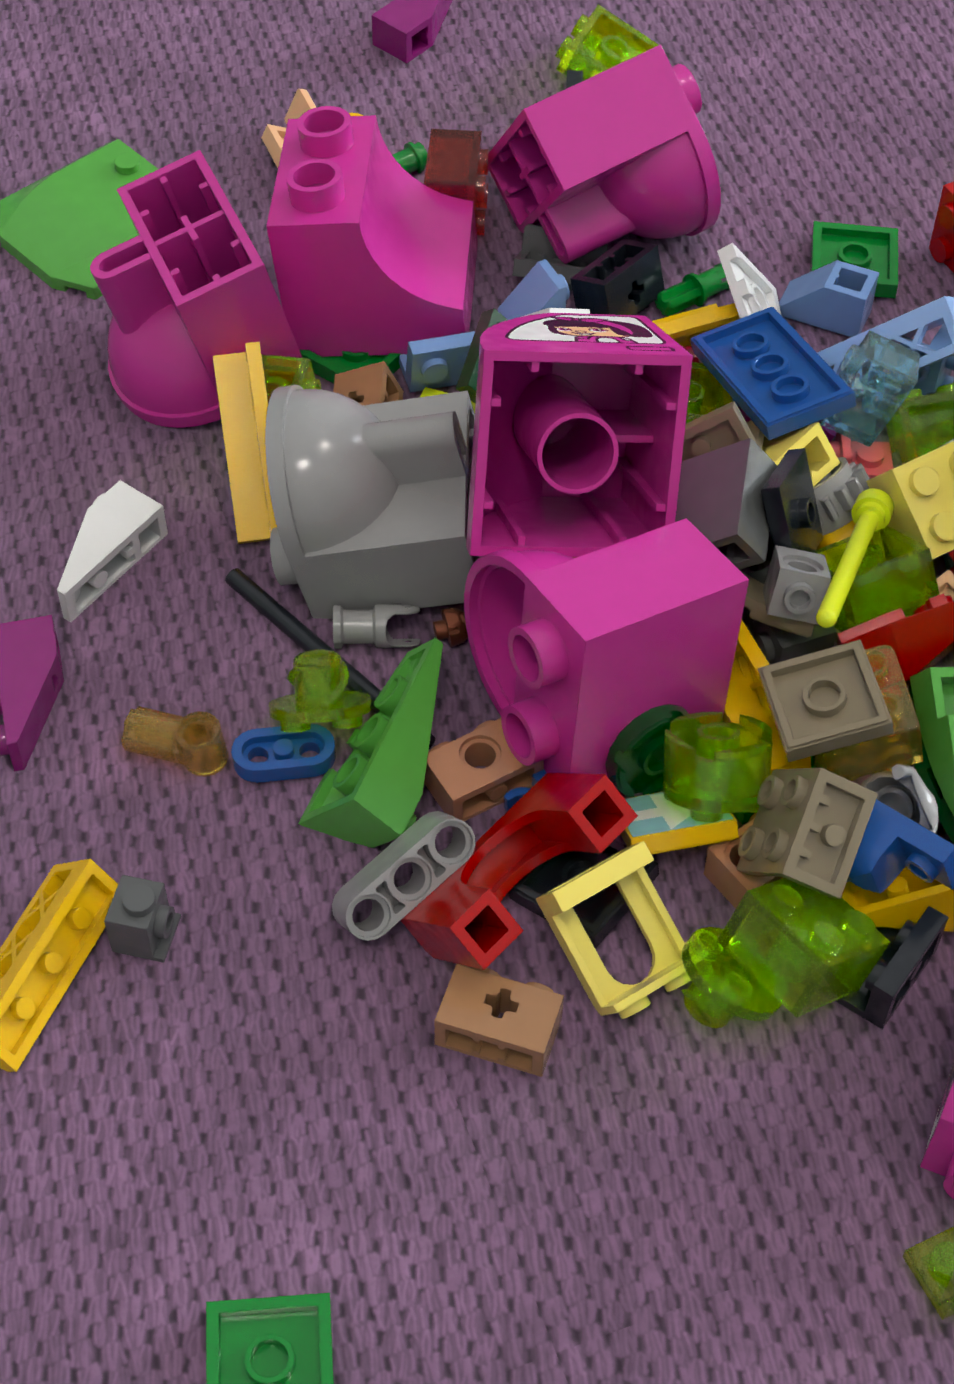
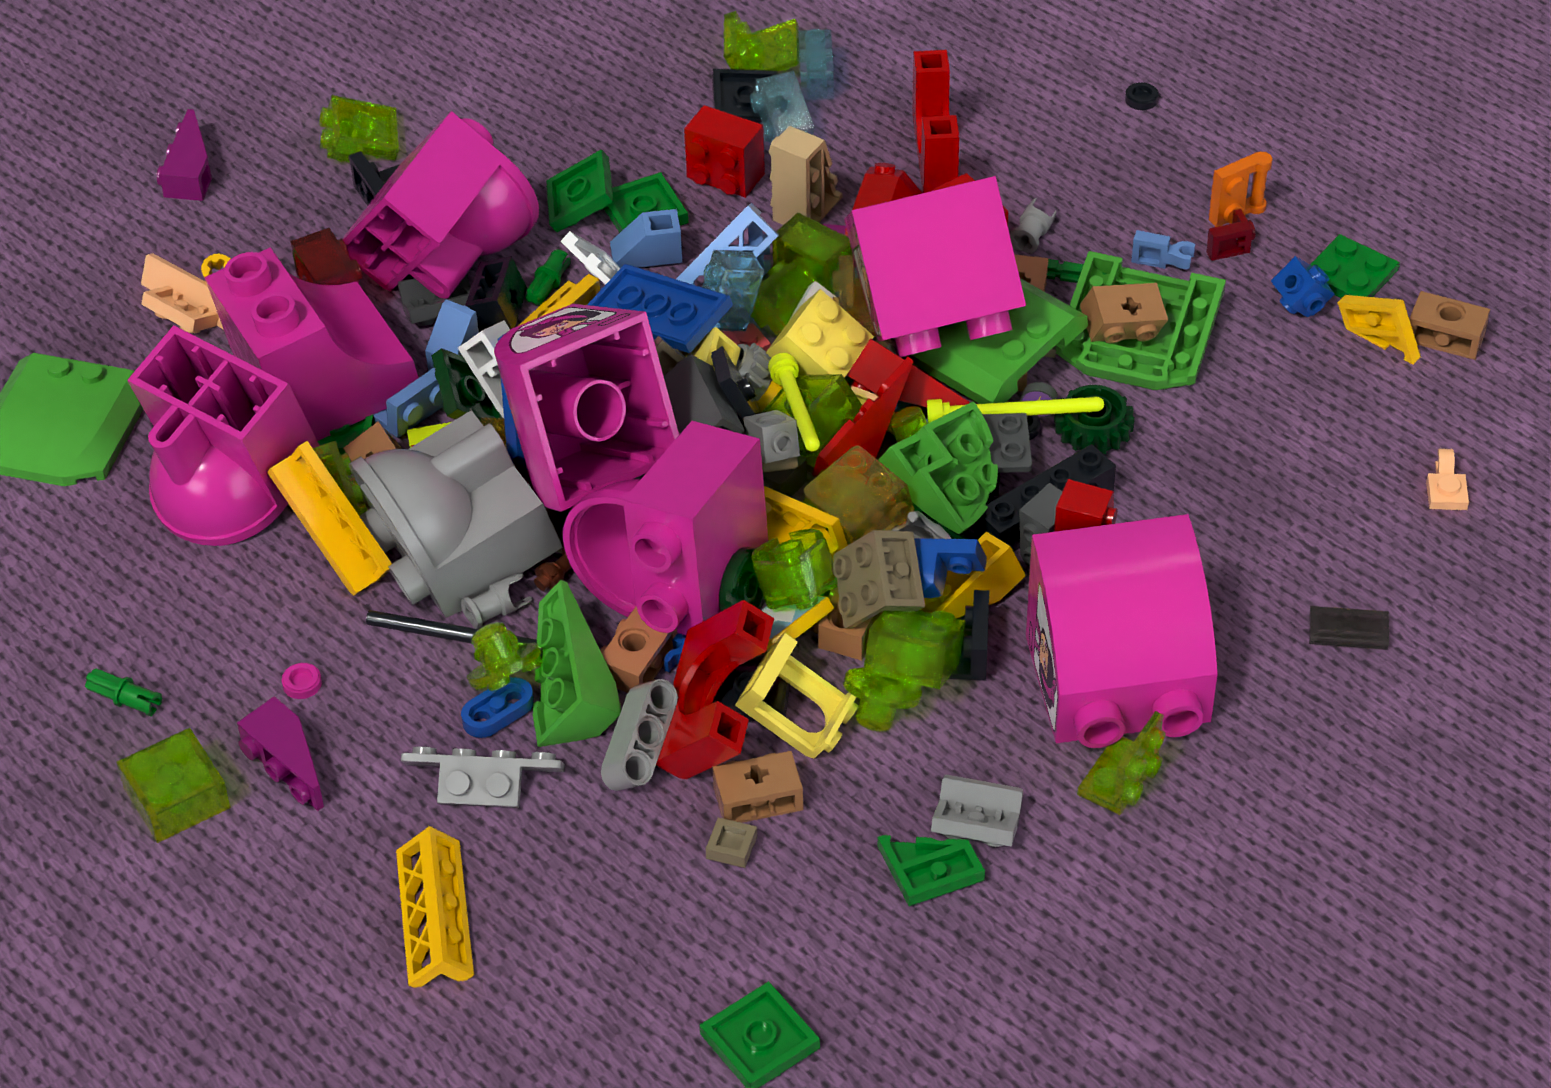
camera: 30 degrees left, 5 degrees down
white slope [57,480,168,622] -> none
dark grey brick [104,874,181,963] -> none
clear yellow piece [121,706,229,777] -> none
dark tan tile [758,639,894,762] -> none
none -> dark pink tile [282,663,322,699]
none -> light grey bracket [401,747,565,808]
none -> green plate [546,149,613,232]
none -> dark tan plate [705,817,757,868]
none -> green wing [877,835,985,906]
none -> light grey bracket [931,775,1023,847]

